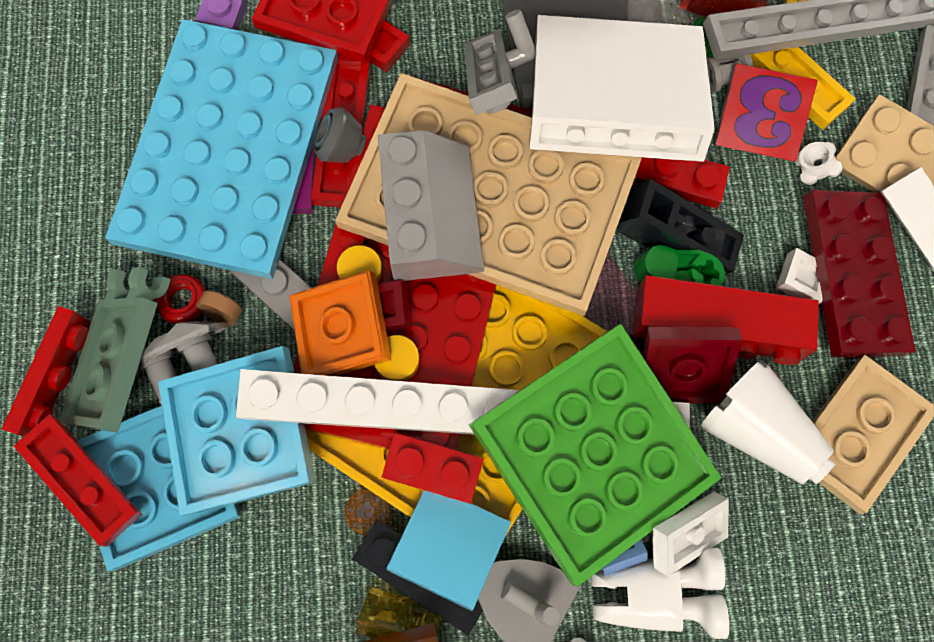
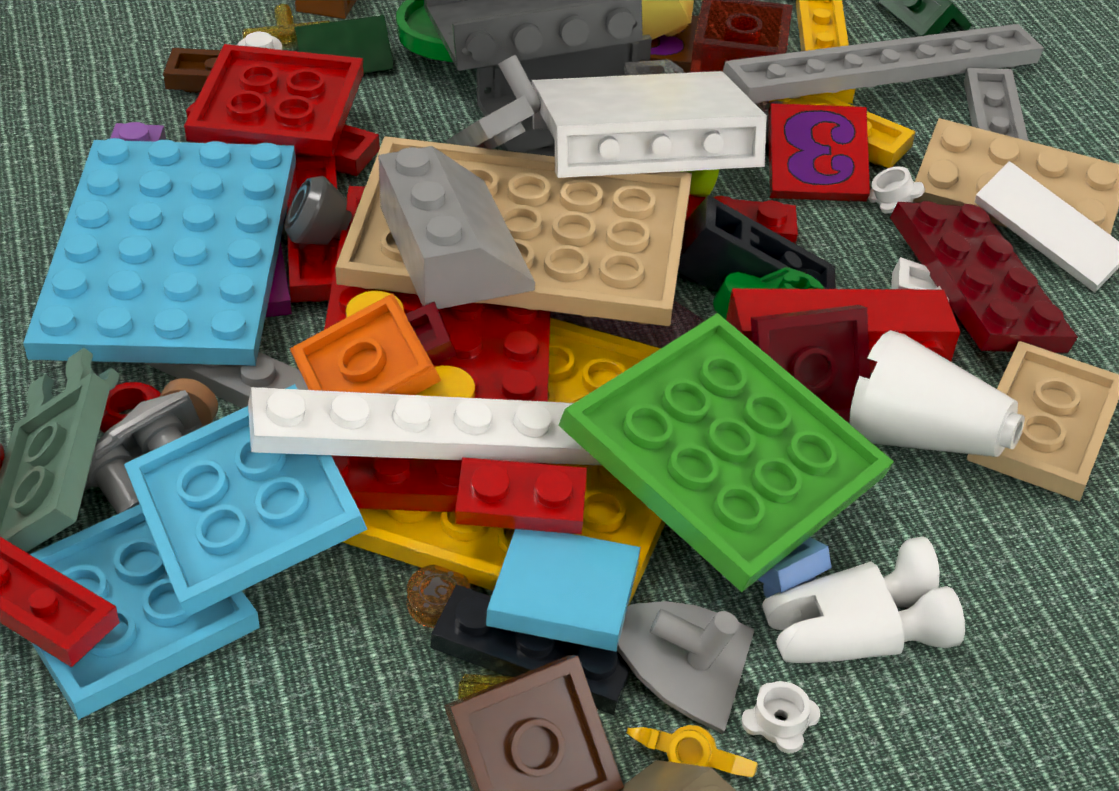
camera: 15 degrees left, 30 degrees down
white plate [652,492,729,576] -> none

